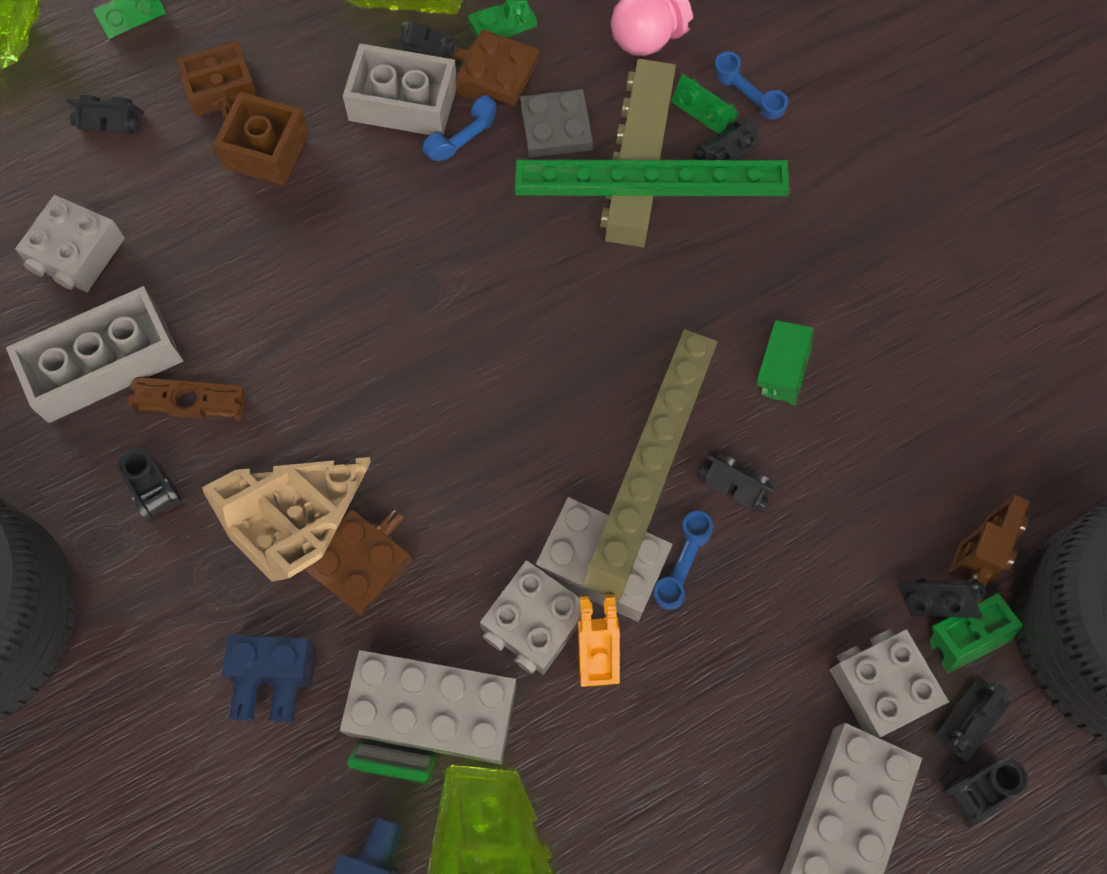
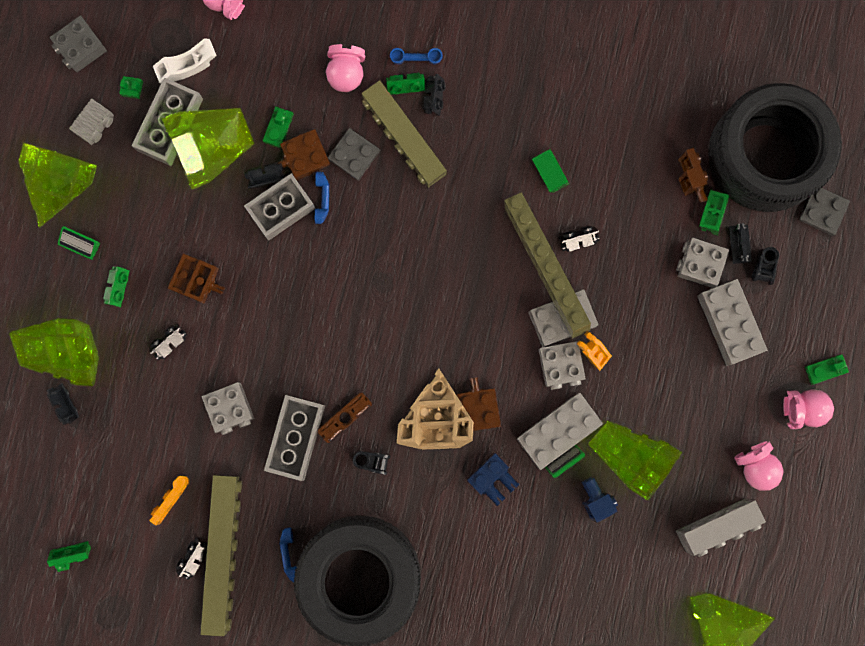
camera: 45 degrees left, 15 degrees up
reddish brown brick [213,92,309,186] -> none
green tile [515,160,790,196] -> none
blue bar [654,511,713,610] -> none
black hinge [897,578,986,618] -> none

